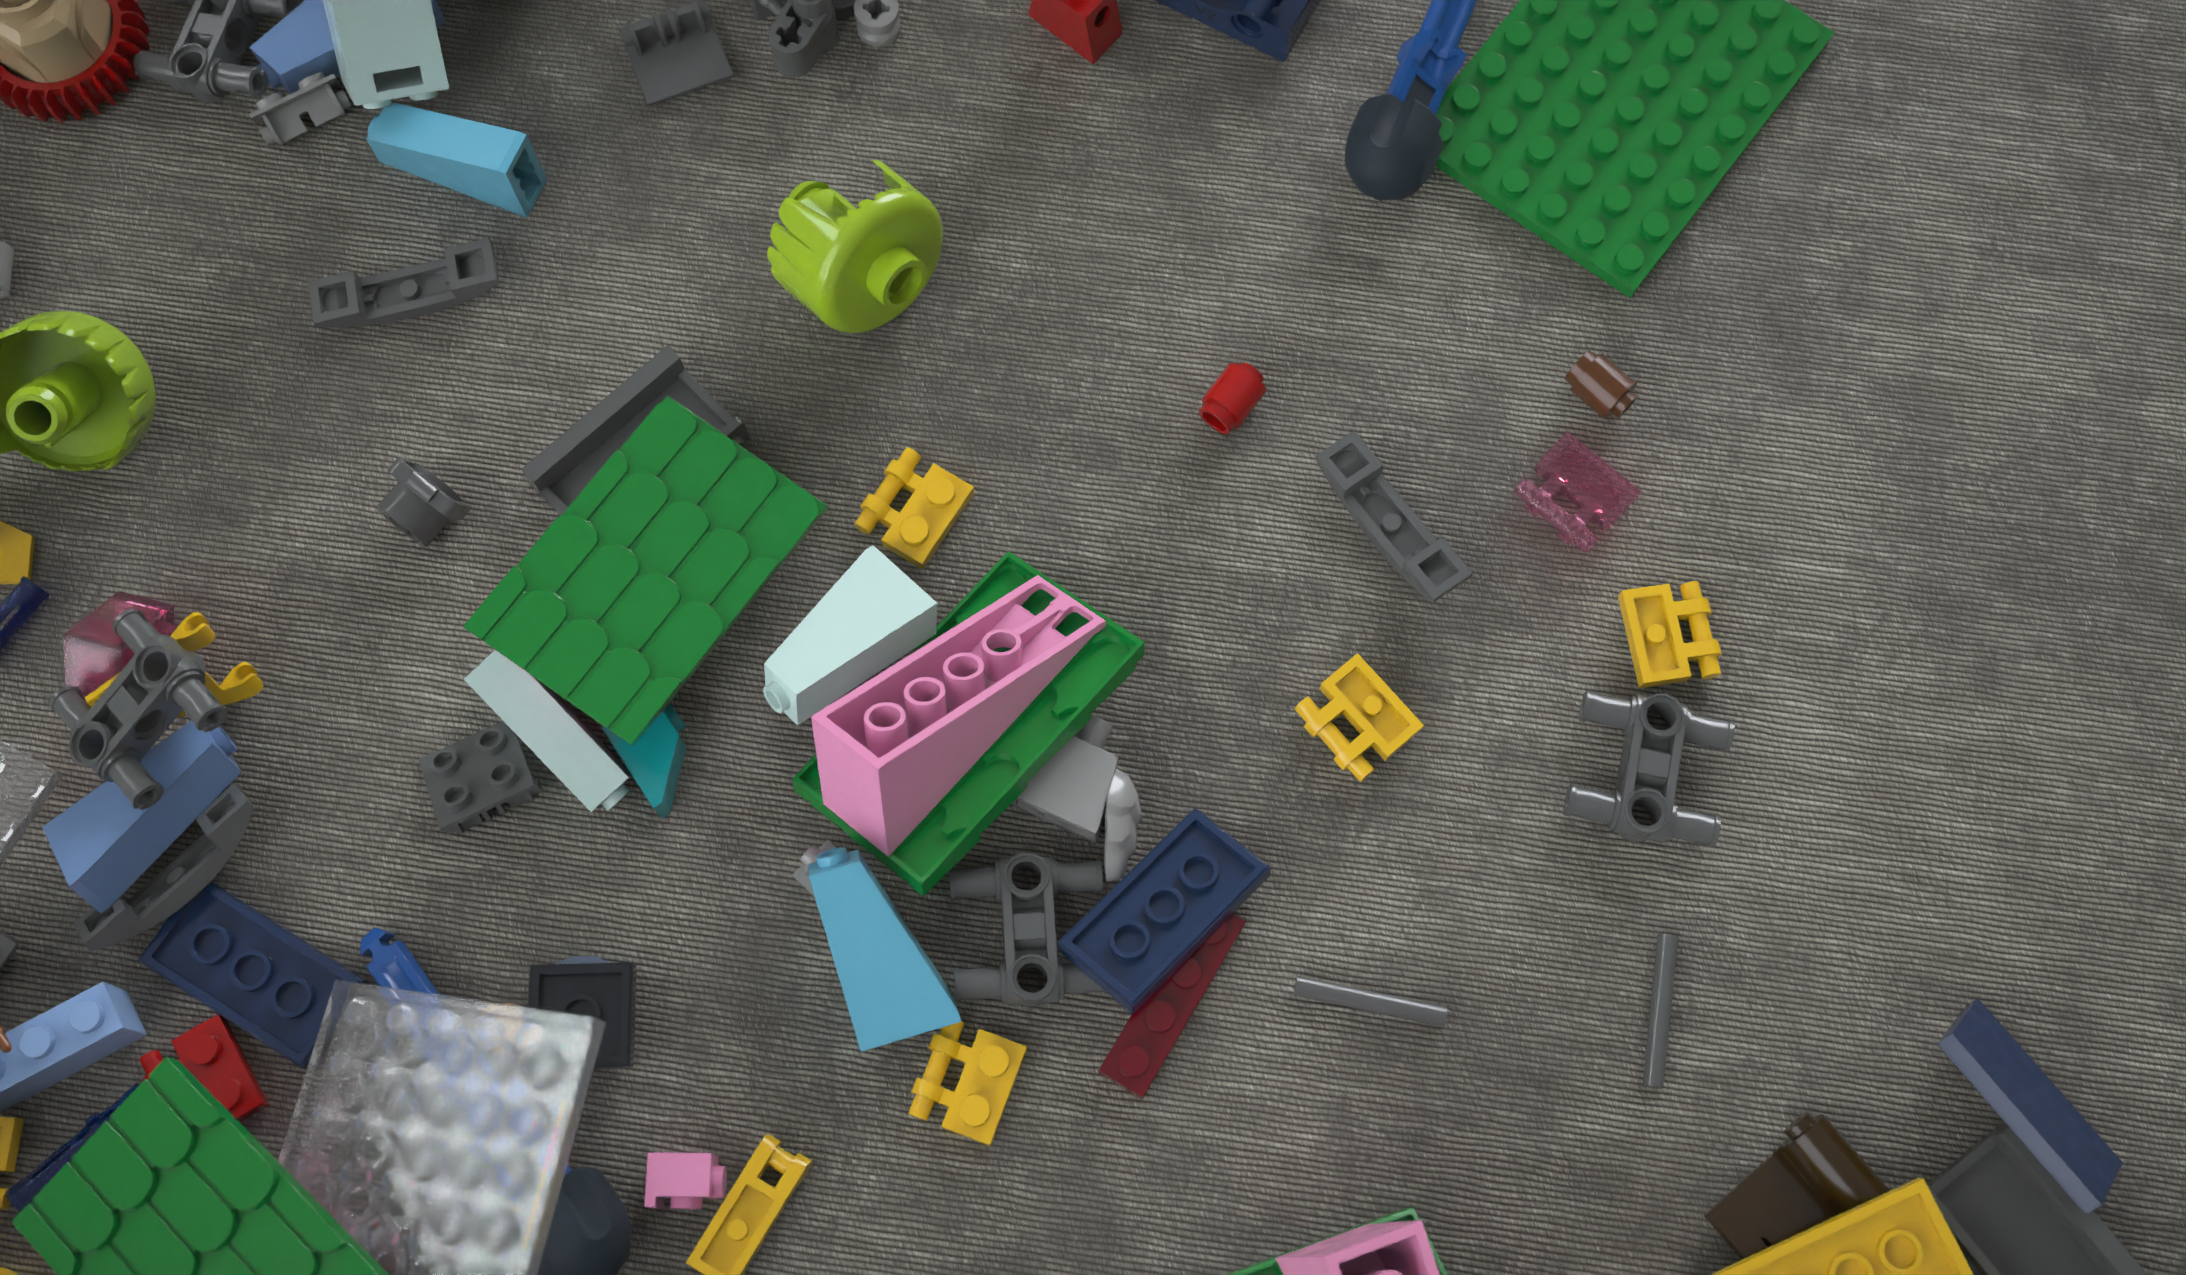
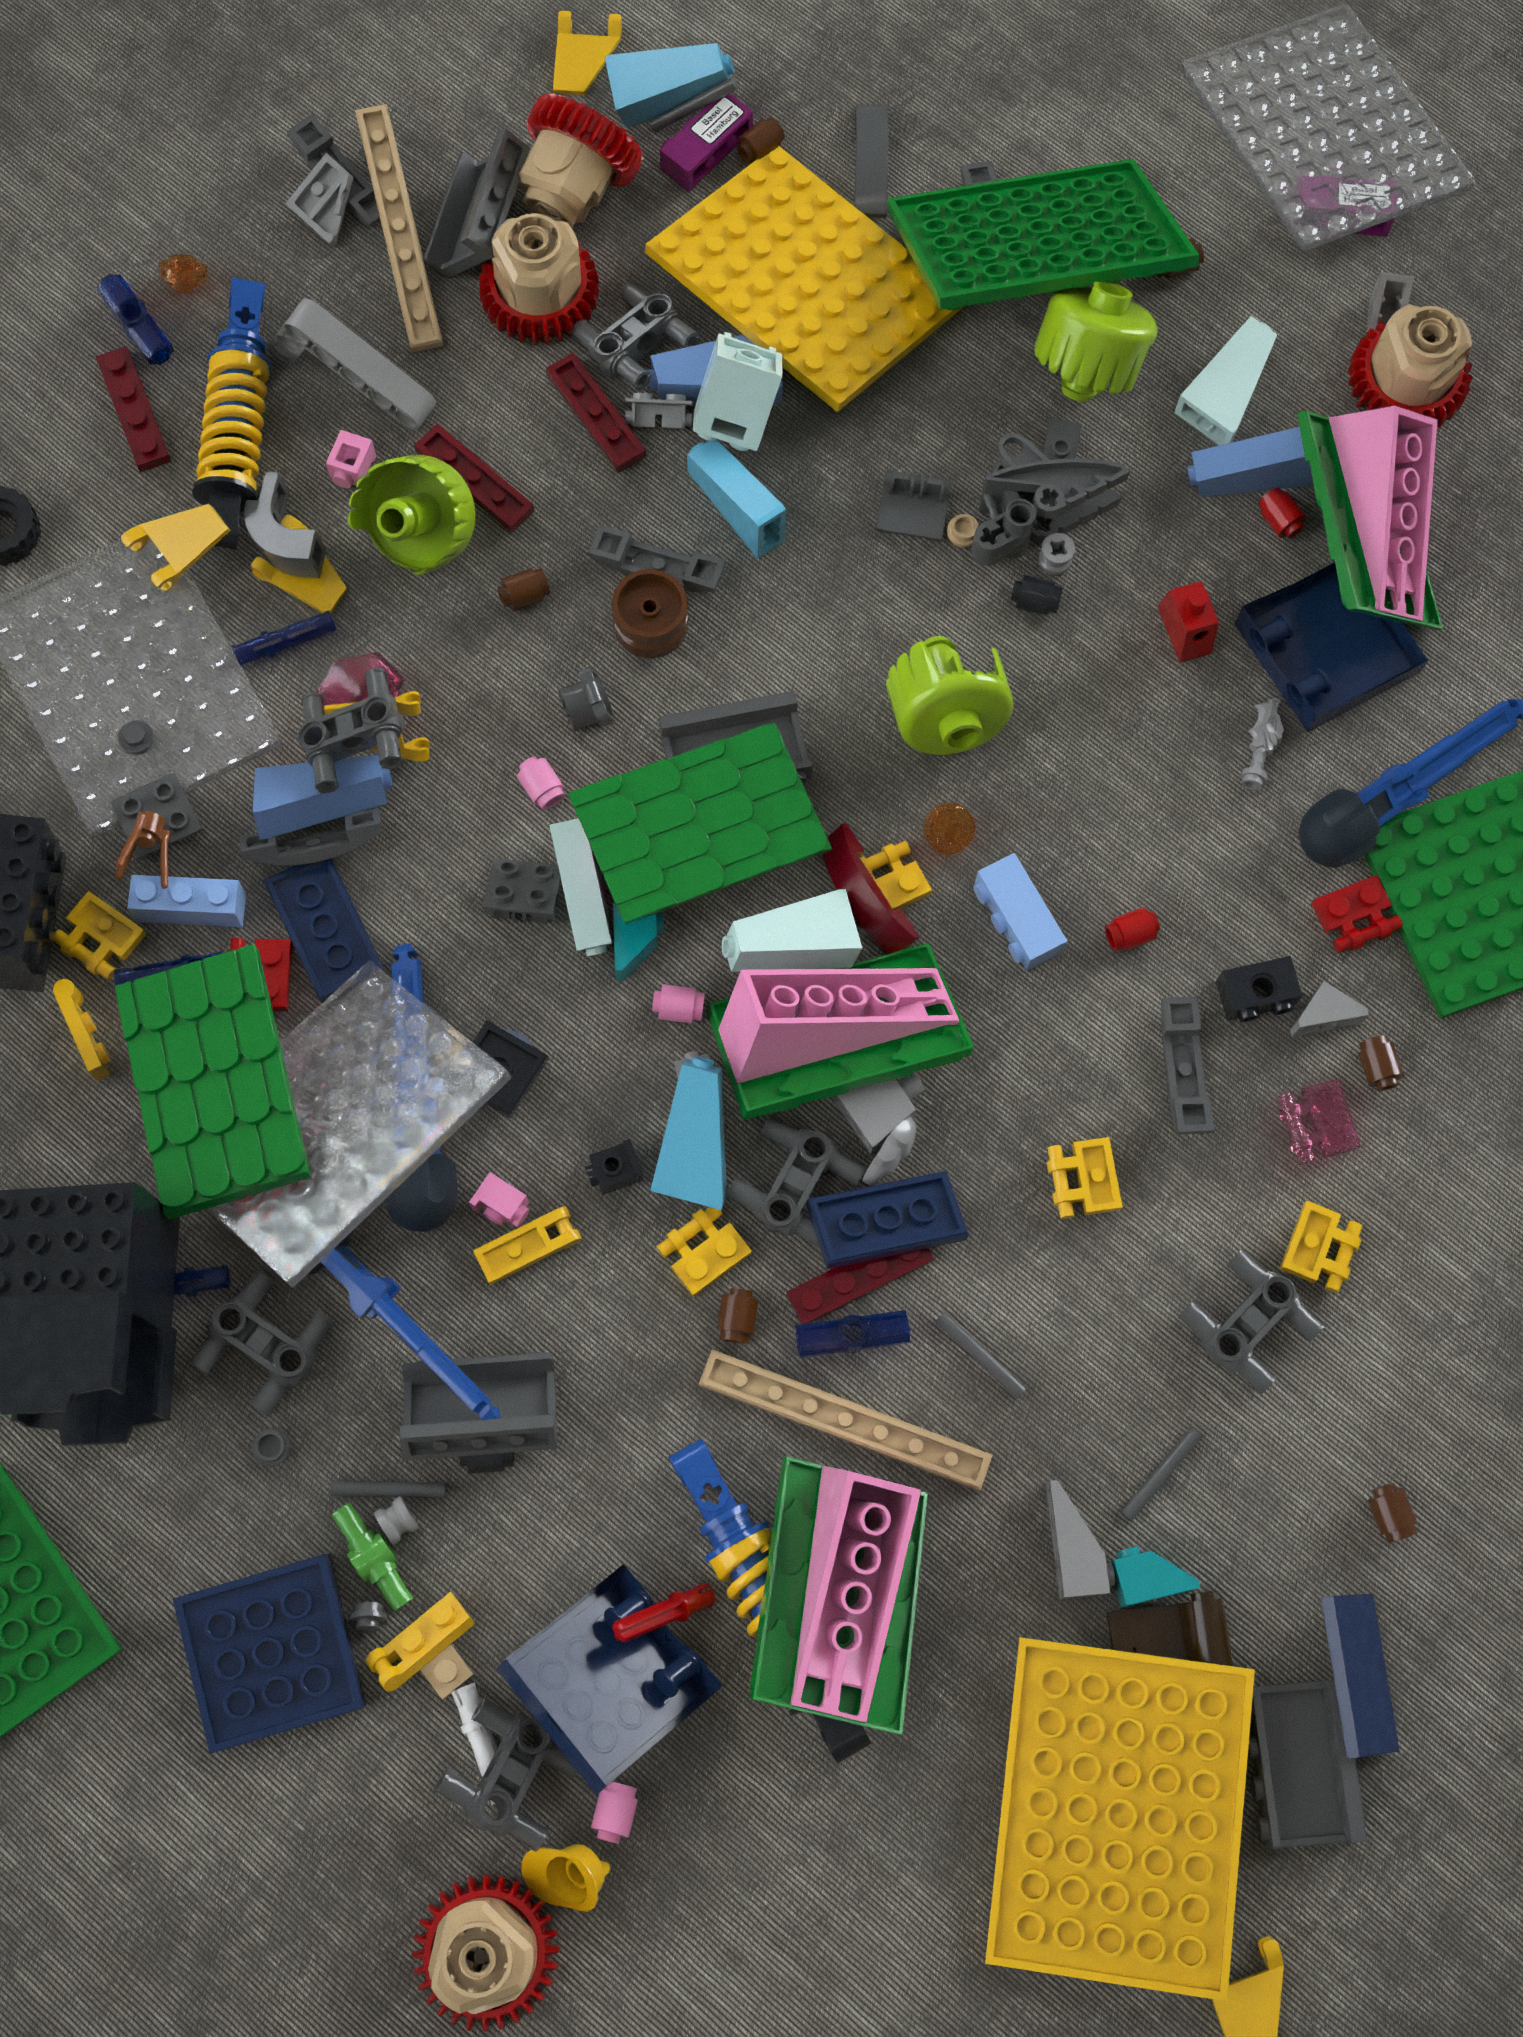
camera: 30 degrees right, 0 degrees up
none -> dark red plate [414,424,535,533]
none -> reddish brown brick [497,568,550,611]
none -> bright pink brick [517,756,565,810]
none -> dark red plate [546,352,646,473]
none -> black brick [585,1139,643,1195]
none -> reddish brown wheel [612,569,688,658]
none -> bright pink brick [652,984,705,1023]
none -> tan tile [699,1349,993,1491]
none -> reddish brown brick [717,1288,759,1344]
none -> clear blue piece [795,1310,910,1358]
none -> dark red slope [822,823,920,954]
none -> clear orange plate [923,802,976,855]
none -> tan plate [947,514,980,547]
none -> light blue brick [973,853,1067,971]
none -> black brick [1011,575,1063,615]
none -> light grey slope [1045,1480,1115,1600]
none -> teal slope [1108,1546,1200,1608]
none -> black brick [1215,956,1303,1023]
none -> light grey piece [1241,698,1284,791]
none -> light grey slope [1290,981,1369,1037]
none -> red plate [1311,875,1403,953]
none -> reddish brown brick [1368,1483,1417,1543]

